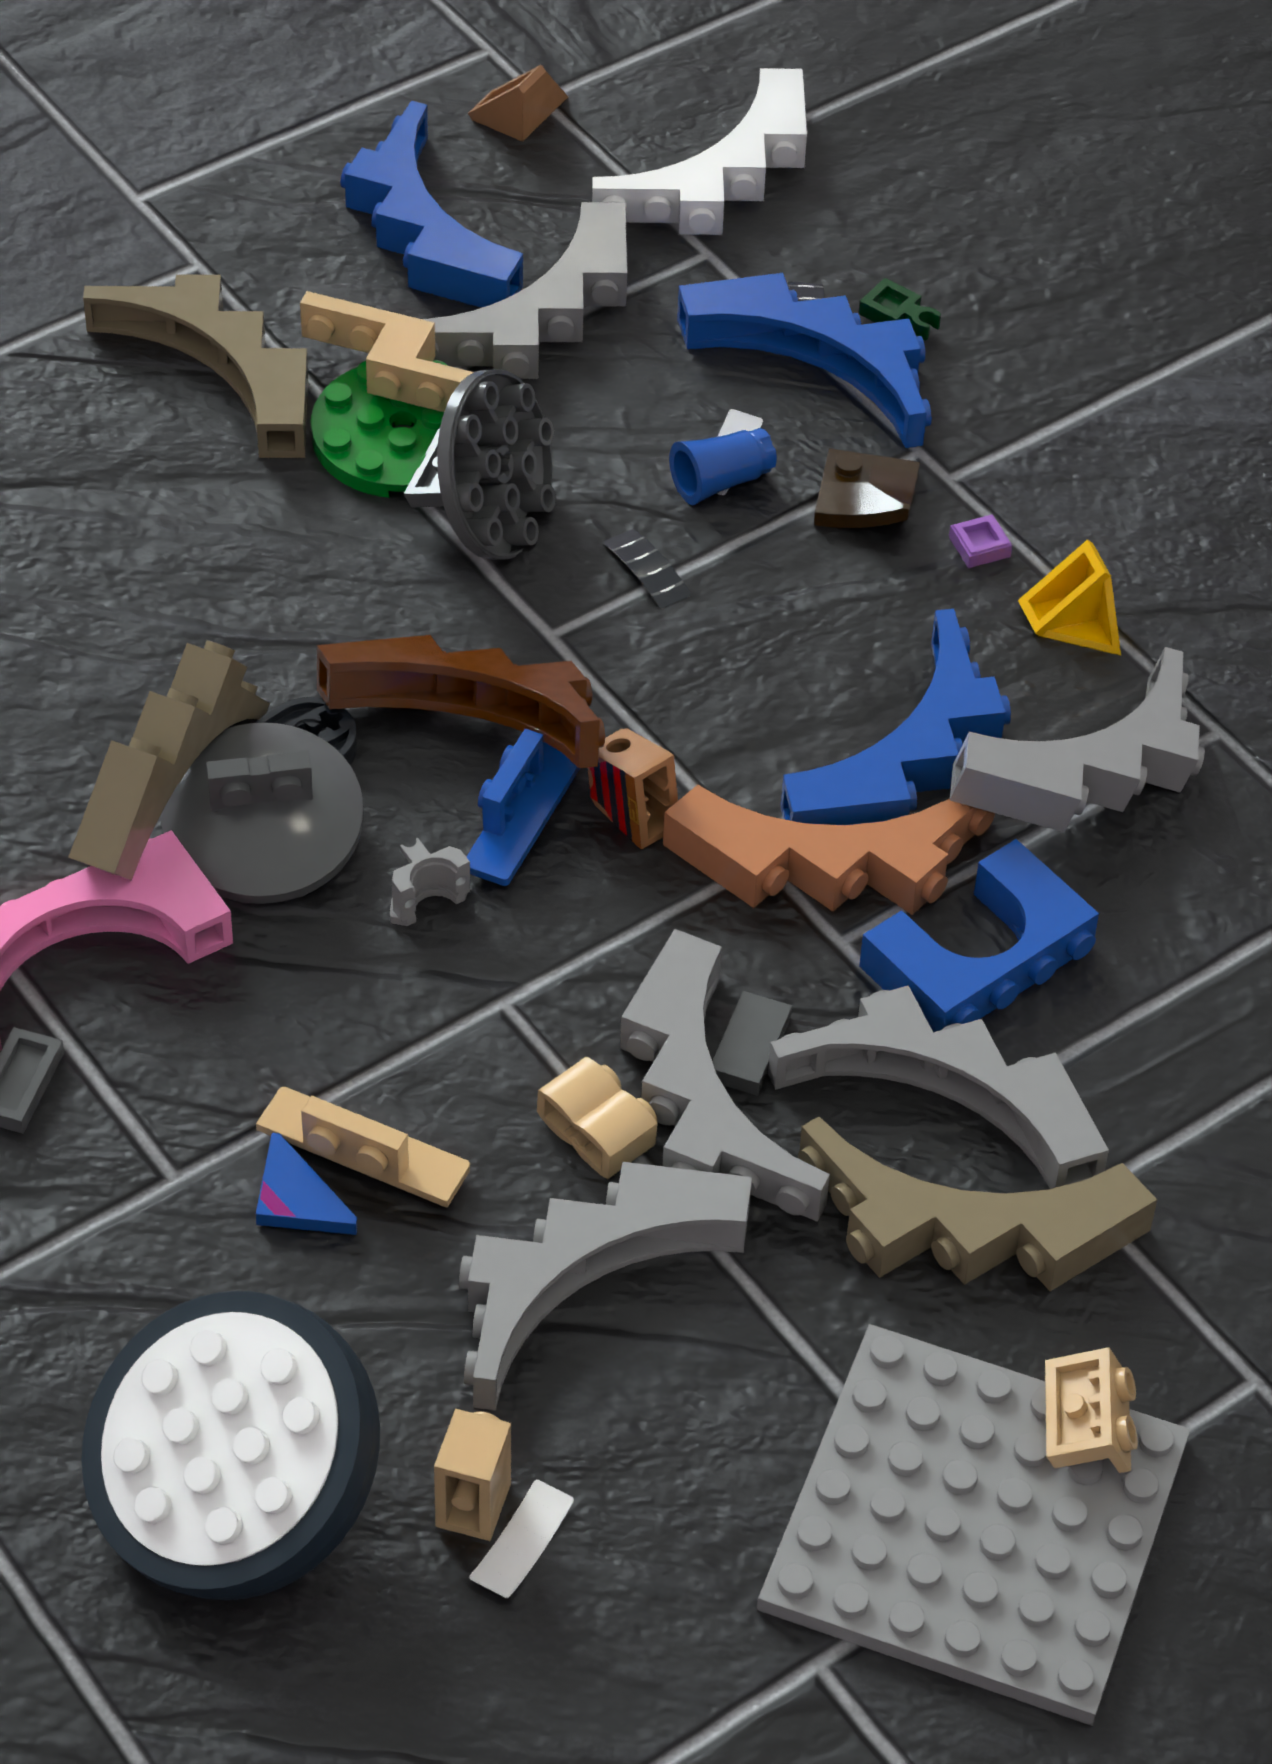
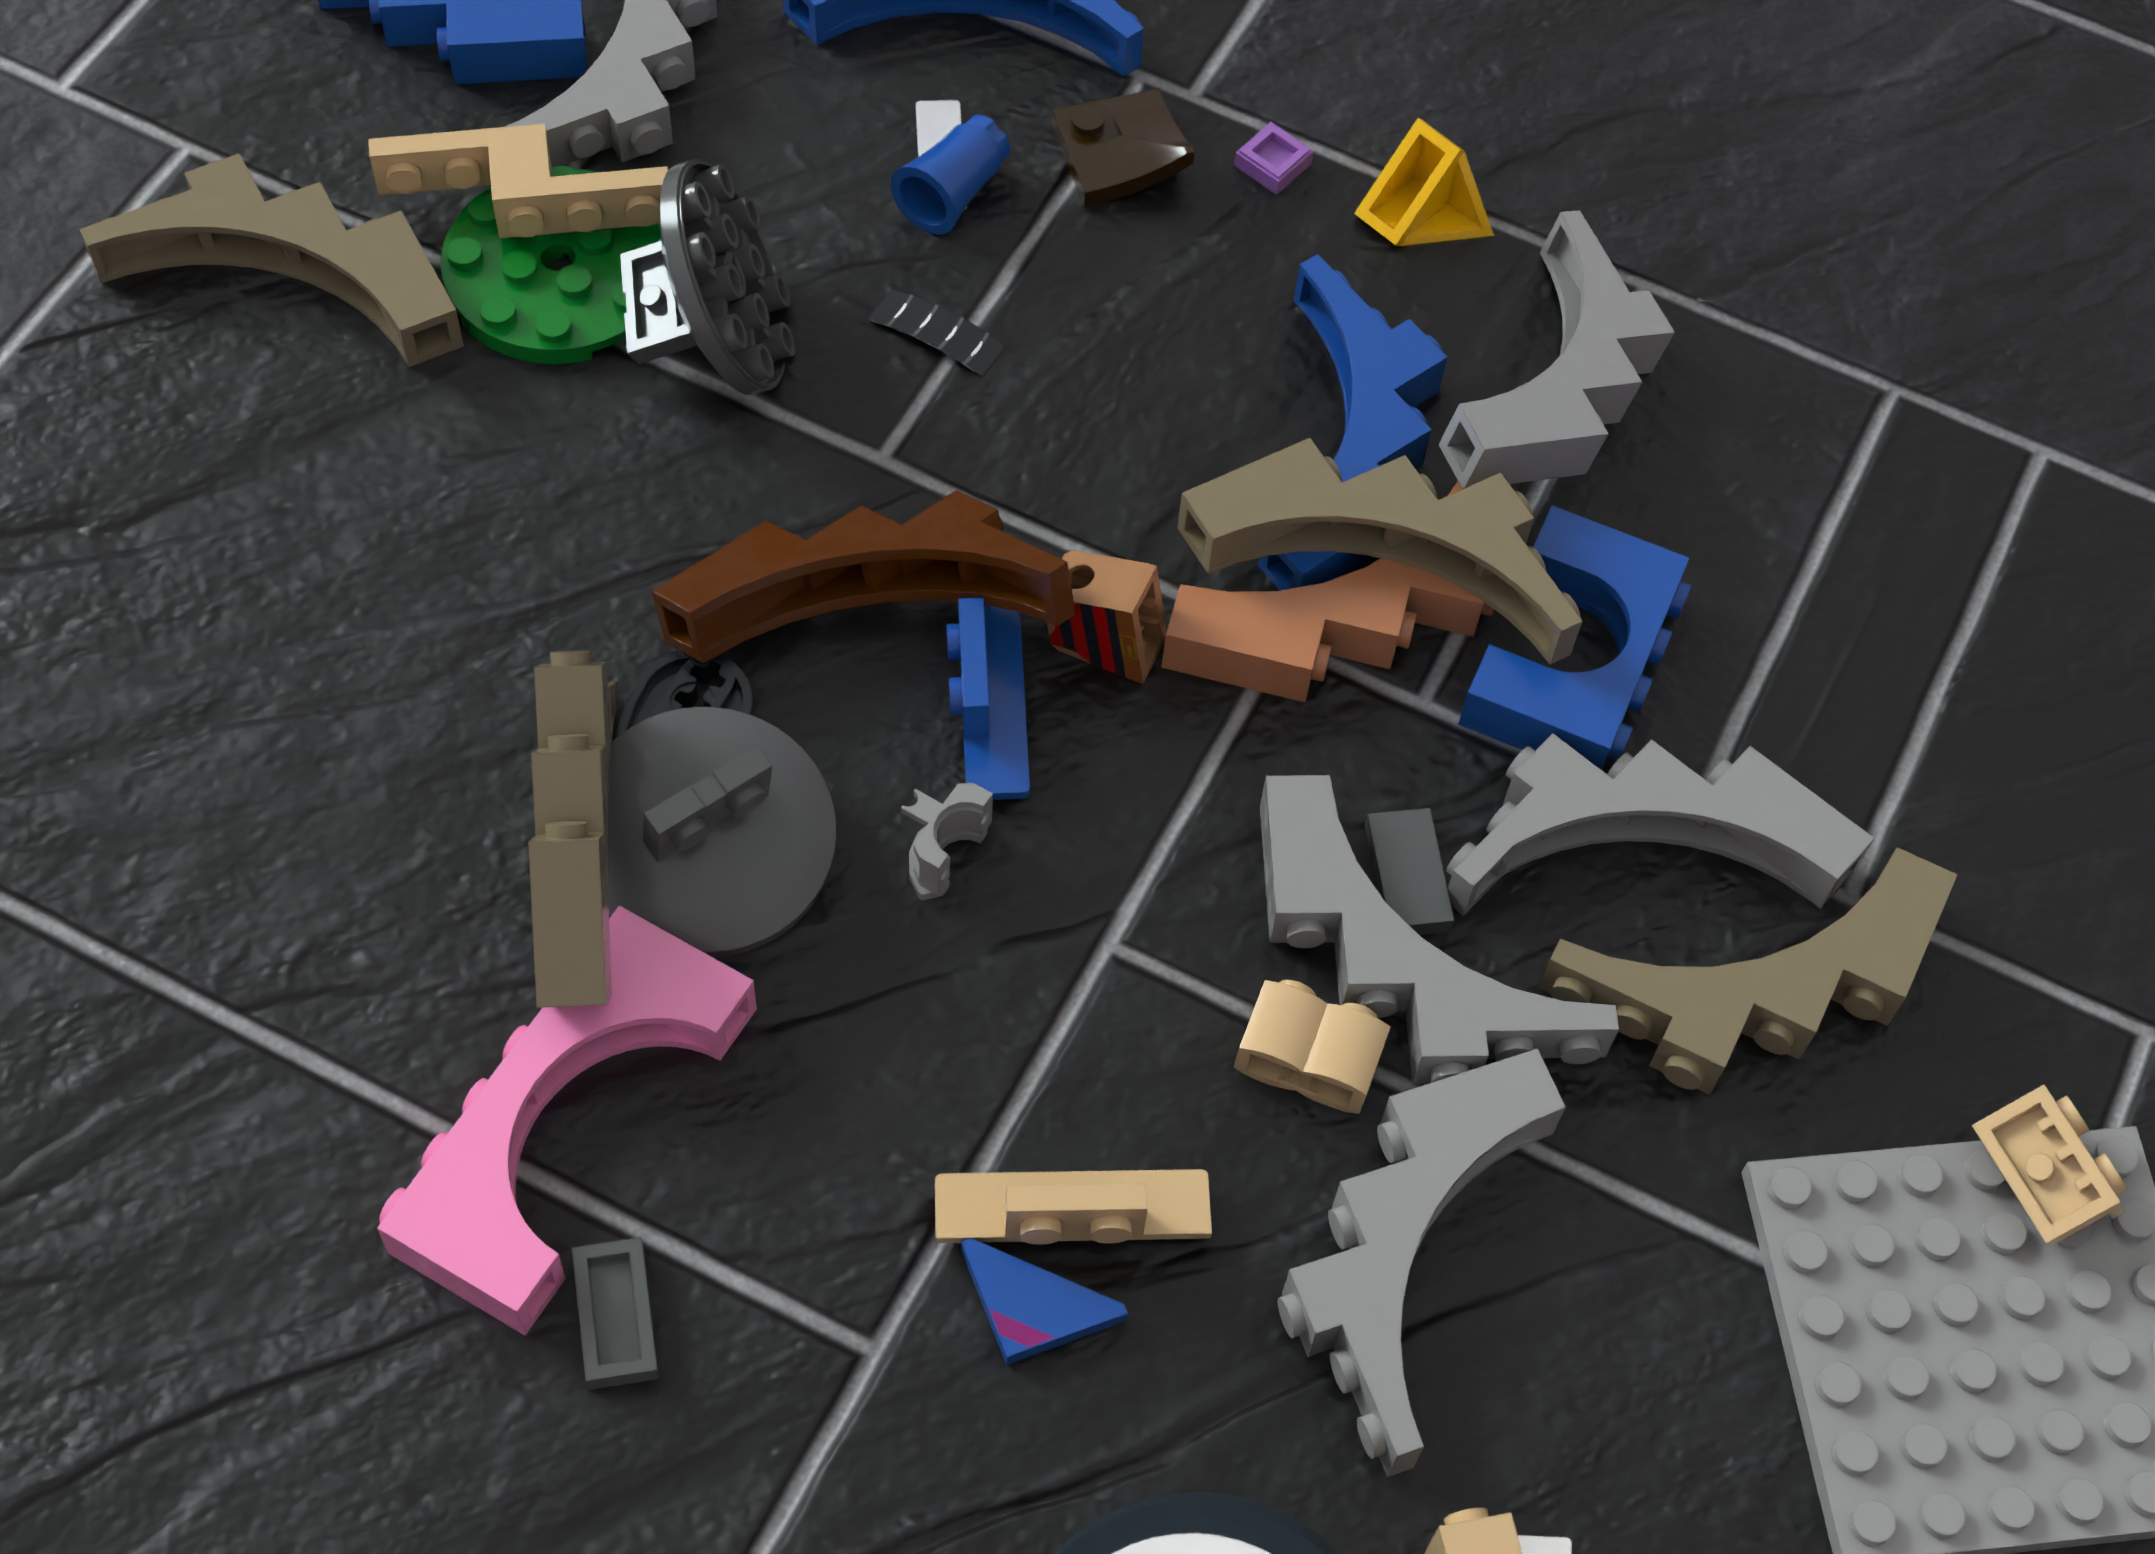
camera: 30 degrees left, 10 degrees up
none -> dark tan arch [1177,438,1583,664]

